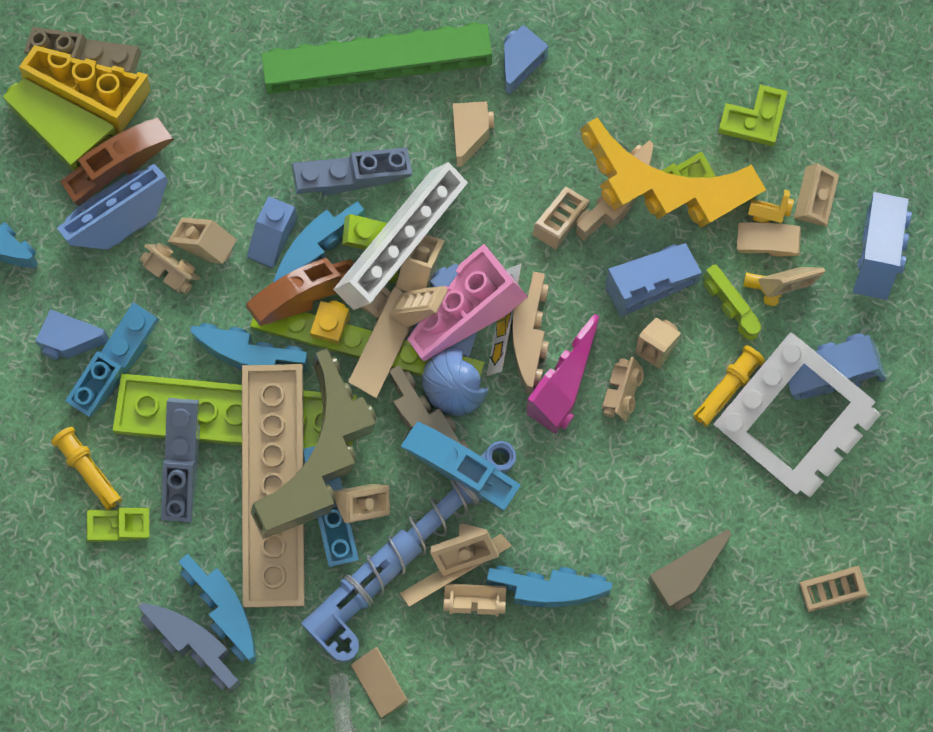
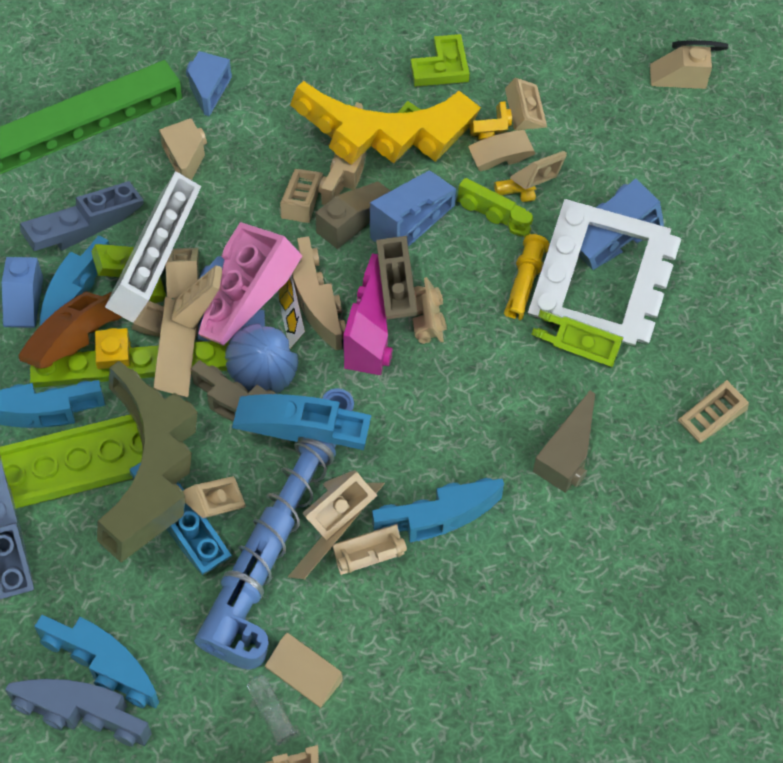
camera: 25 degrees left, 15 degrees down
tan plate [242,364,305,608] -> none
tan slope [635,318,681,369] -> none
wedge [853,192,912,300] -> none
none -> dark tan slope [315,182,390,249]
none -> dark tan slope [376,236,418,320]
none -> lime hinge [532,309,624,367]

